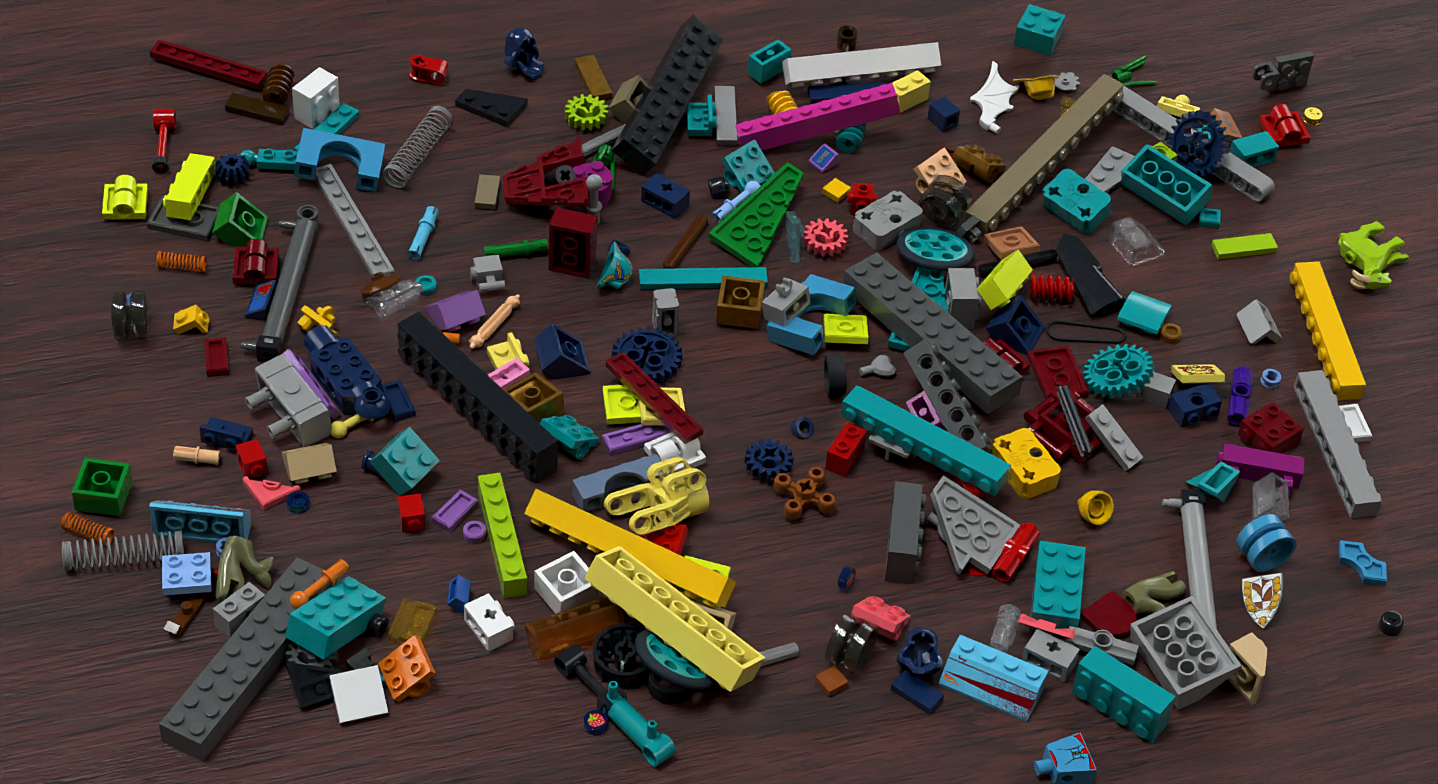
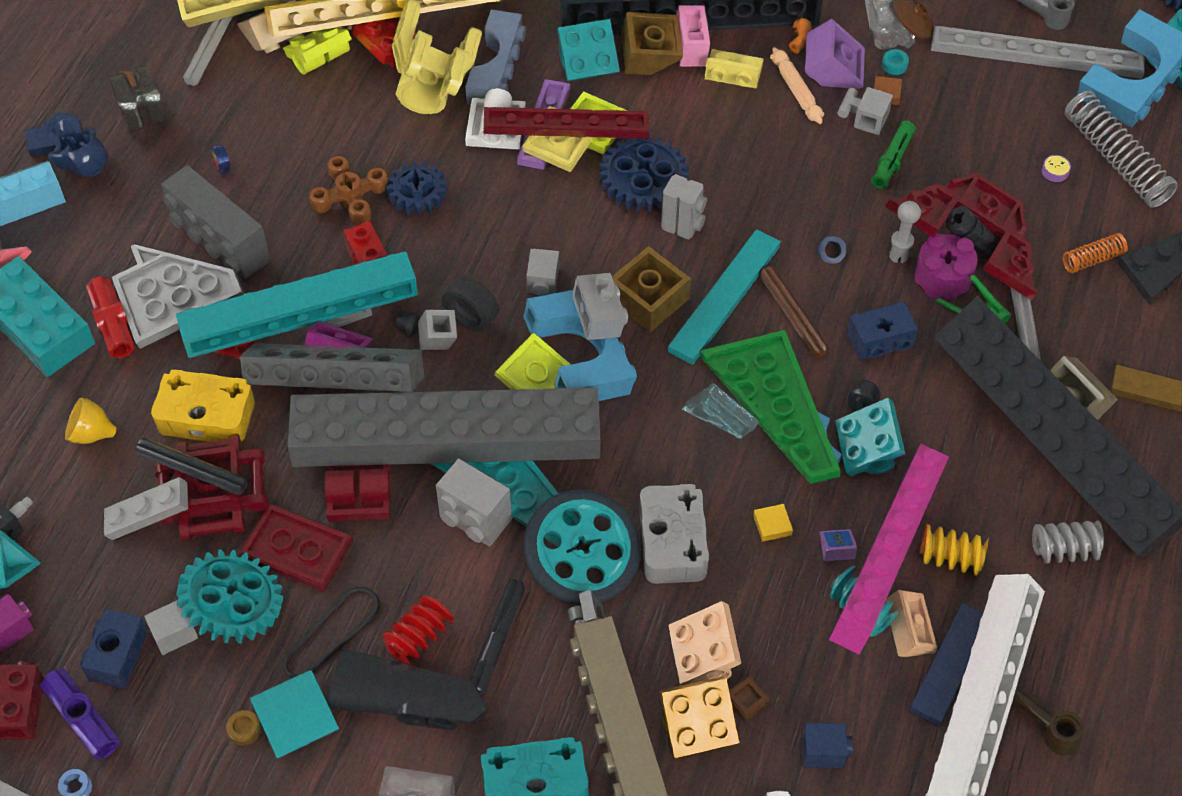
camera: 130 degrees right, 10 degrees up
medium azure pin [407,206,439,260] -> none
dark tan tile [475,174,500,210] -> none
dark blue slope [534,324,591,379] -> none
dark red brick [549,207,598,279] -> none
lime gear [565,94,609,131] -> none
teal hat [597,242,633,290] -> none
teal bracket [687,95,717,136] -> none
light blue pin [712,181,760,223] -> none
light grey tile [714,86,737,146] -> none
teal brick [748,39,792,84] -> none
dark blue piece [790,417,814,439] -> none
coral gear [803,218,848,257] -> none
red brick [847,183,877,215] -> none
coral plate [851,596,911,641] -> none
light grey rock [859,355,896,377] -> none
light yellow brick [893,70,931,113] -> none
clear smoke wheel [919,175,973,228] -> none
neon yellow brick [977,250,1033,310] -> none
nougat tile [984,226,1040,260] -> none
dark blue slope [986,295,1045,355] -> none
clear axle [989,604,1022,653] -> none
light yellow tile [1171,365,1225,383] -> none
none -> light grey brick [418,310,457,350]
none -> light grey brick [526,249,560,296]
none -> dark orange tile [873,76,902,105]
none -> light grey piece [1032,521,1104,564]
none -> tile [1042,155,1071,182]
none -> orange piece [1063,233,1128,273]

